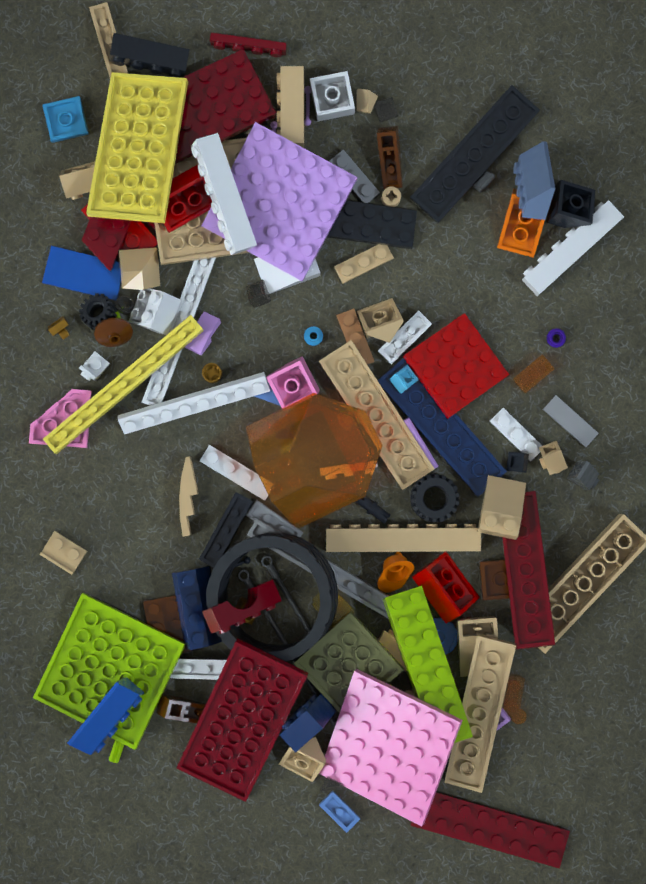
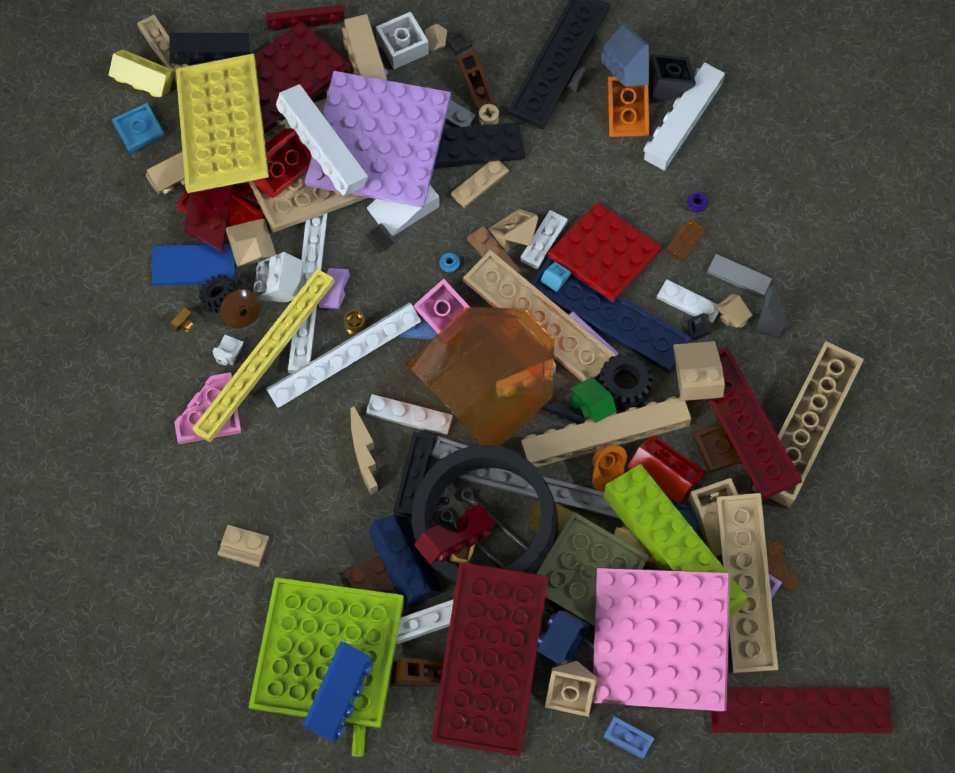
camera: 15 degrees left, 20 degrees down
none -> light yellow brick [108,49,175,97]
none -> green brick [570,377,617,423]

